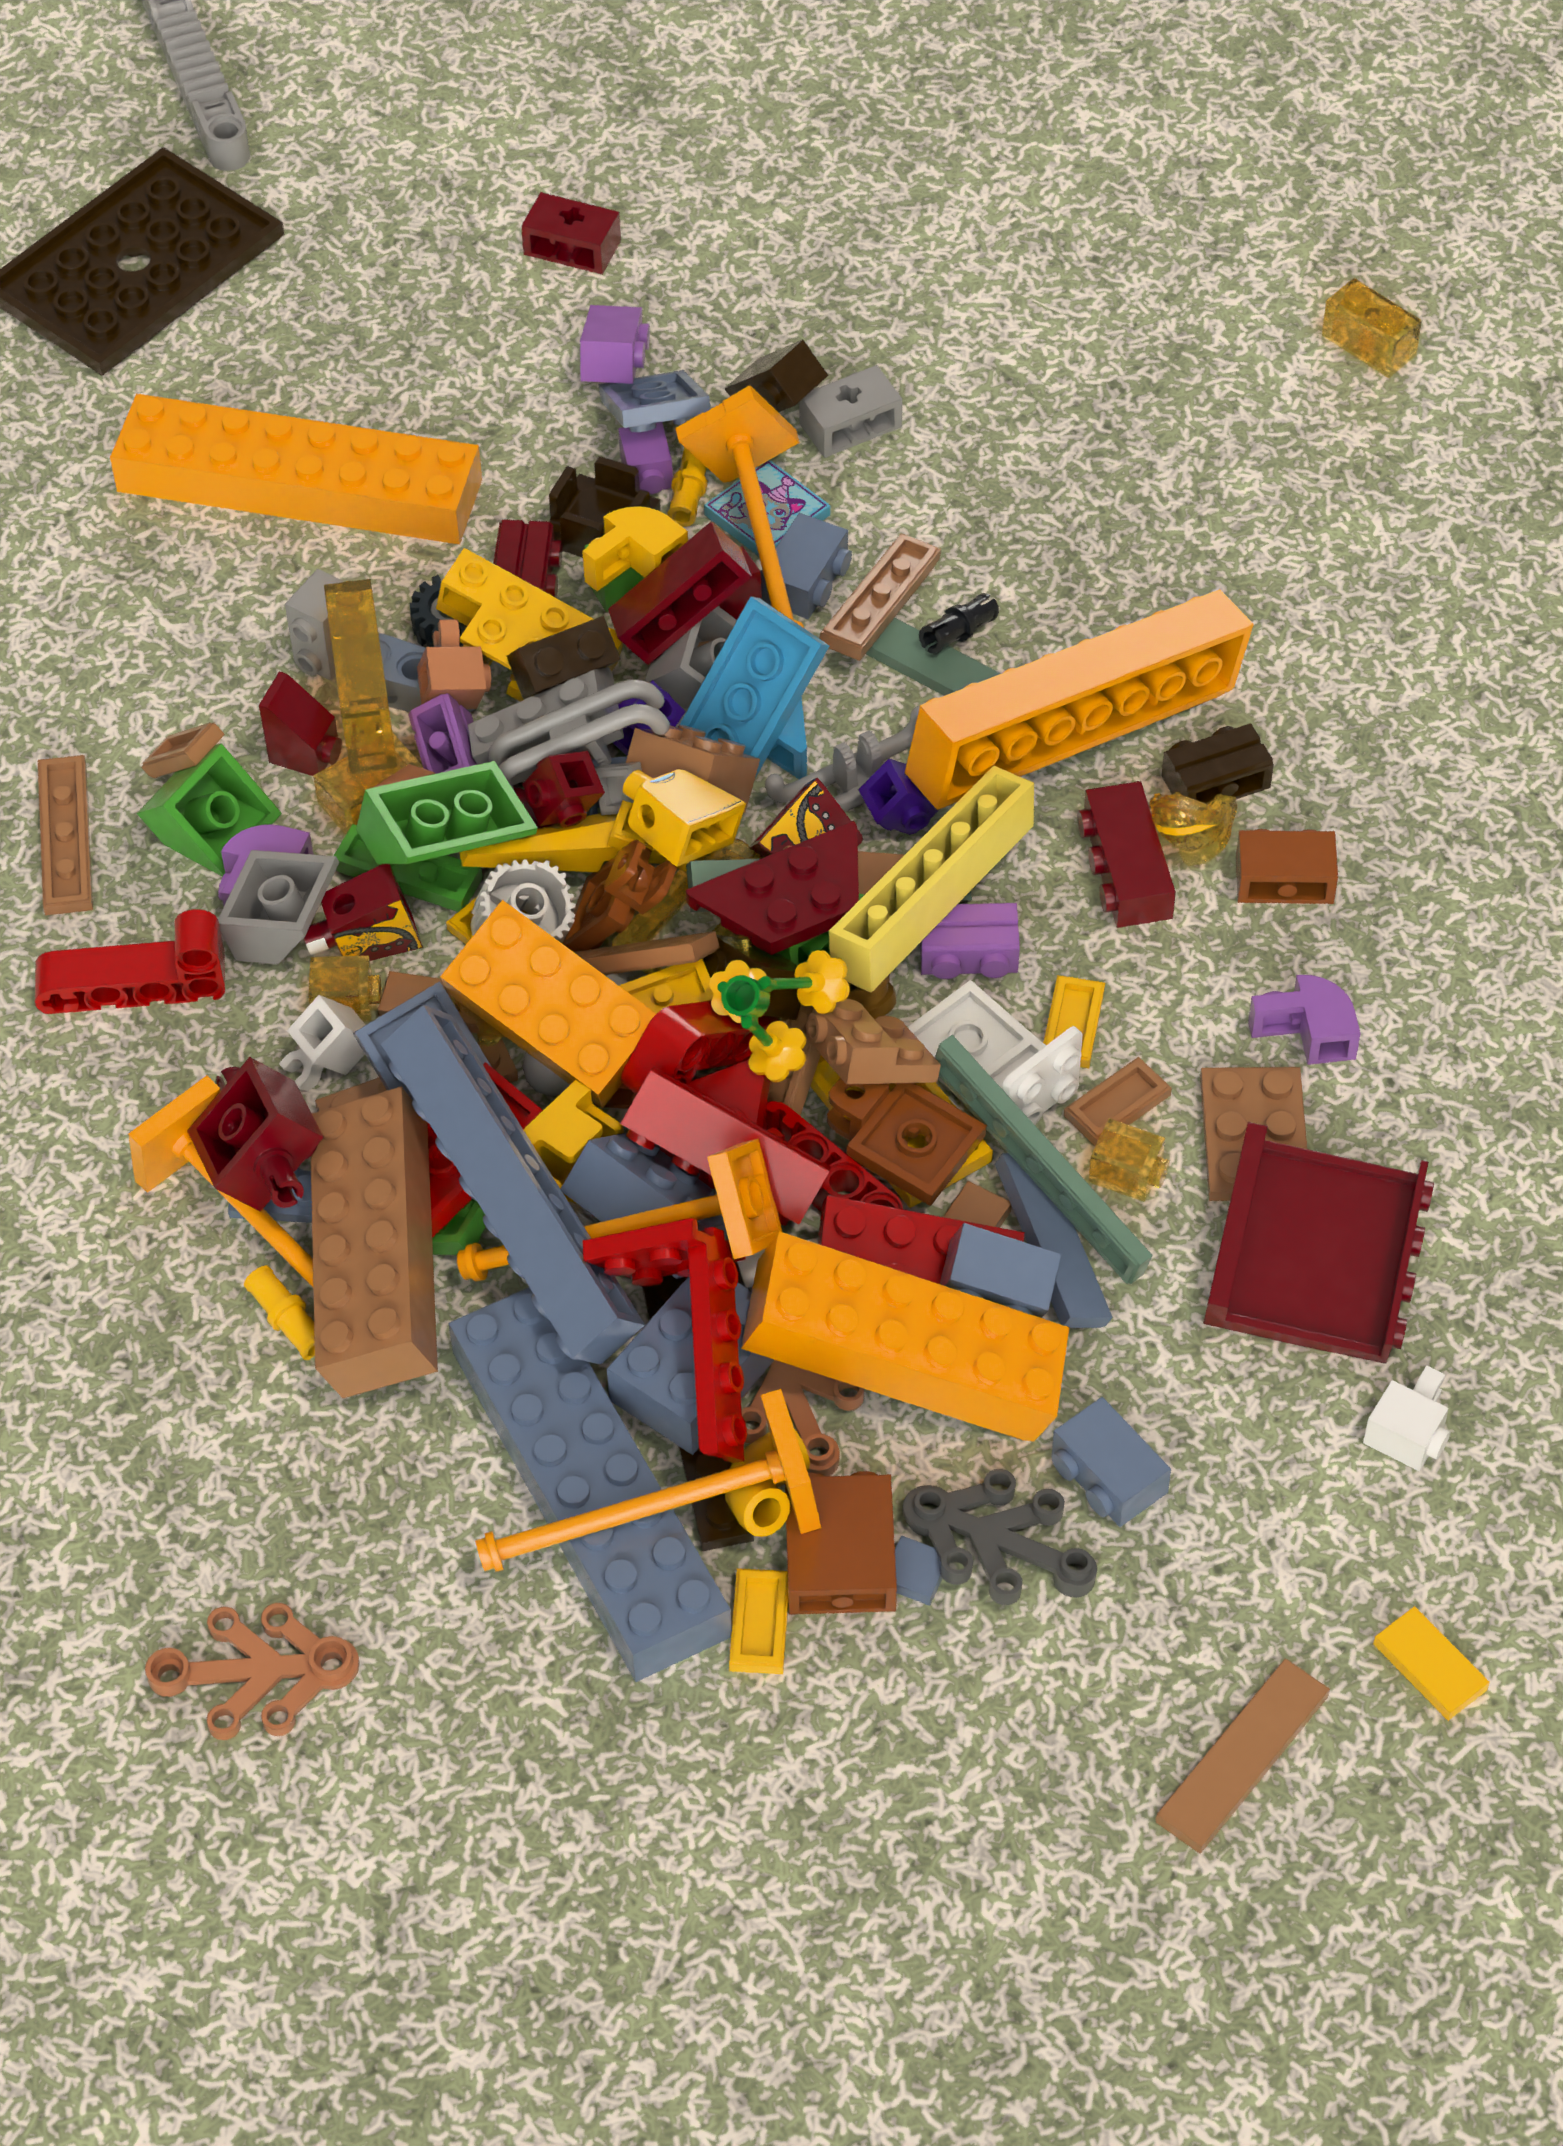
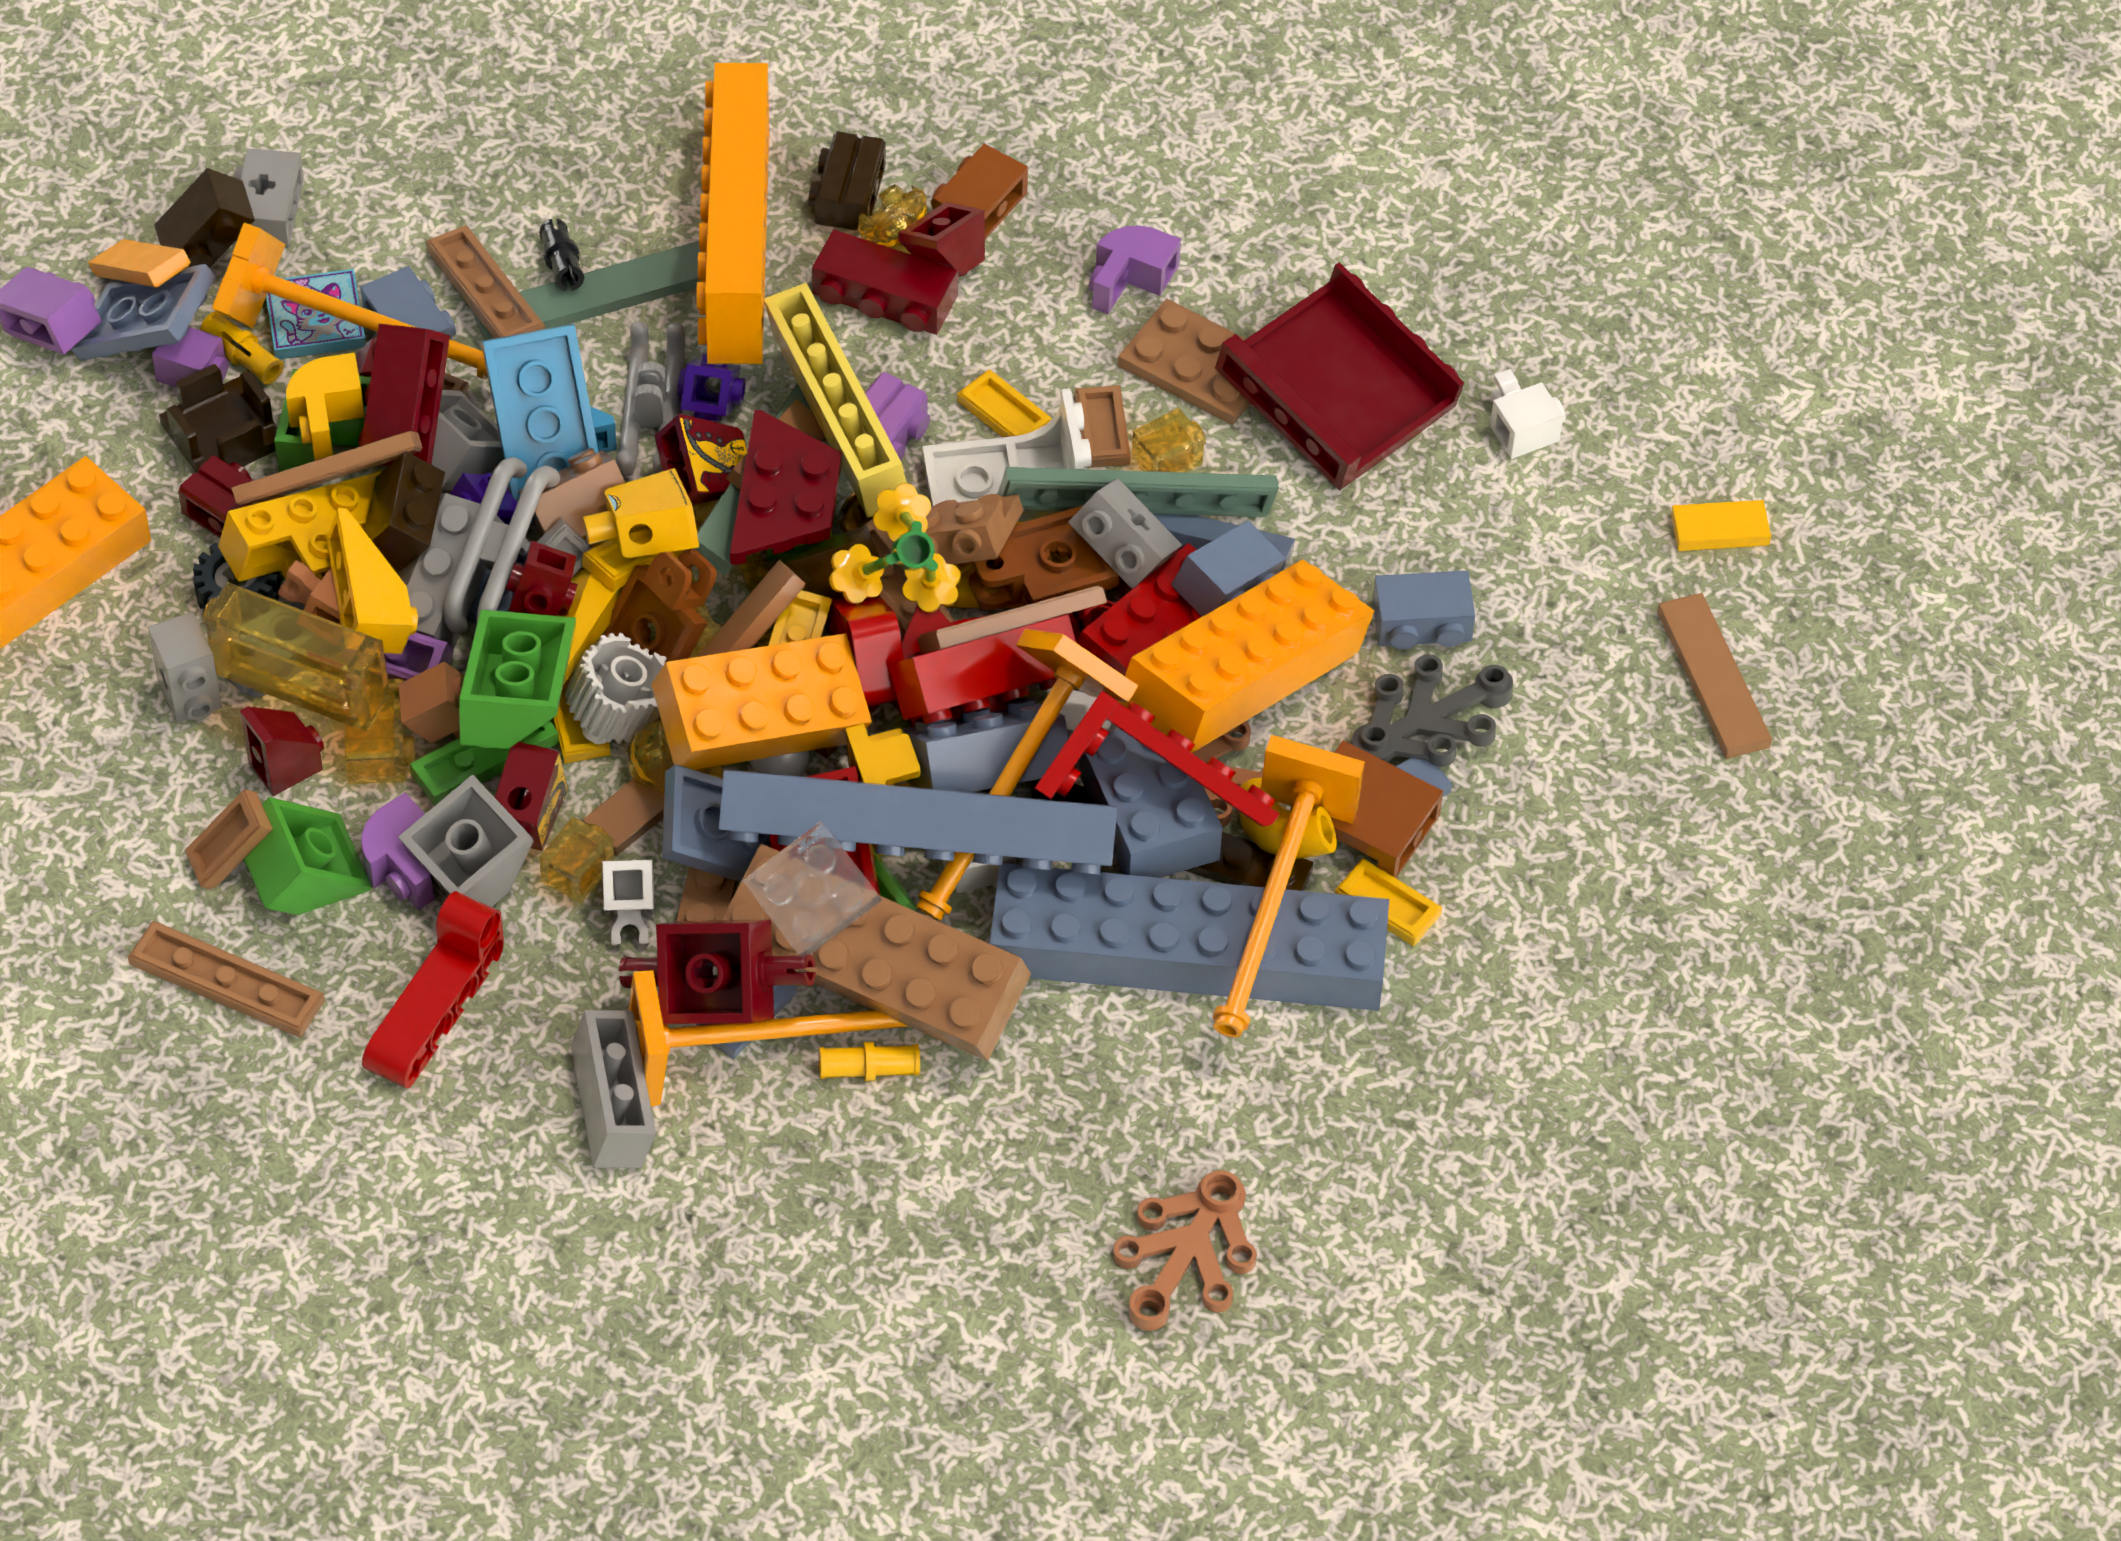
camera: 60 degrees left, 0 degrees up
none -> light orange tile [87,239,191,288]
none -> medium nougat tile [232,431,423,506]
none -> yellow slope [326,508,418,654]
none -> light grey brick [571,1010,656,1168]
none -> clear plate [742,821,882,955]
none -> dark red slope [898,202,985,277]
none -> medium nougat tile [917,585,1107,654]
none -> light grey brick [1068,478,1182,589]

